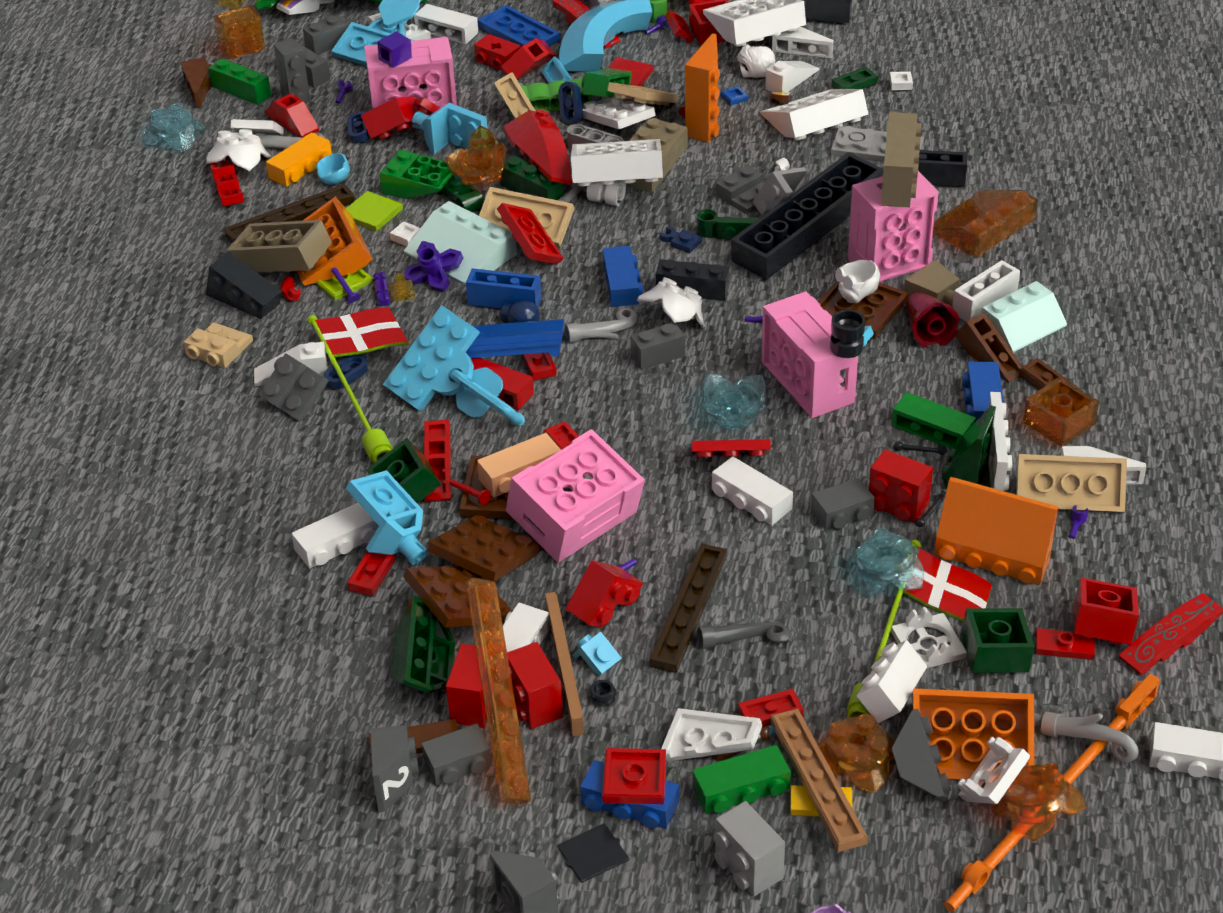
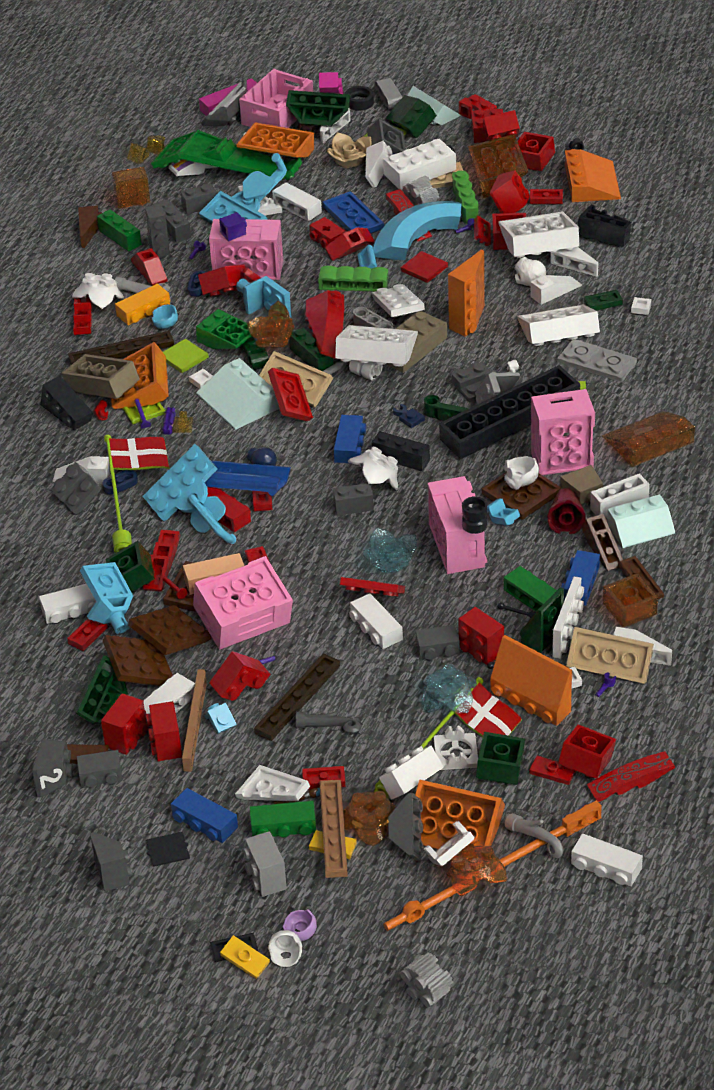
camera: 15 degrees right, 0 degrees up
clear light blue brick [143,103,205,152] -> none
tan plate [183,322,253,368] -> none
white tile [231,119,284,135] -> none
dark purple plant [403,241,464,292] -> none
blue brick [466,268,542,309] -> none
clear orange plate [466,578,531,804] -> none
tan plate [494,72,535,118] -> none
dark blue plate [558,82,583,124] -> none
light grey plant [565,308,638,343] -> none
green brick [582,68,632,97] -> none
black plate [588,680,617,706] -> none
red tile [602,748,666,804] -> none
tan plate [608,82,679,106] -> none
blue tile [720,86,749,106] -> none
reddish brown tile [770,92,791,104] -> none
dark tan brick [881,112,922,208] -> none
black brick [918,150,968,187] -> none

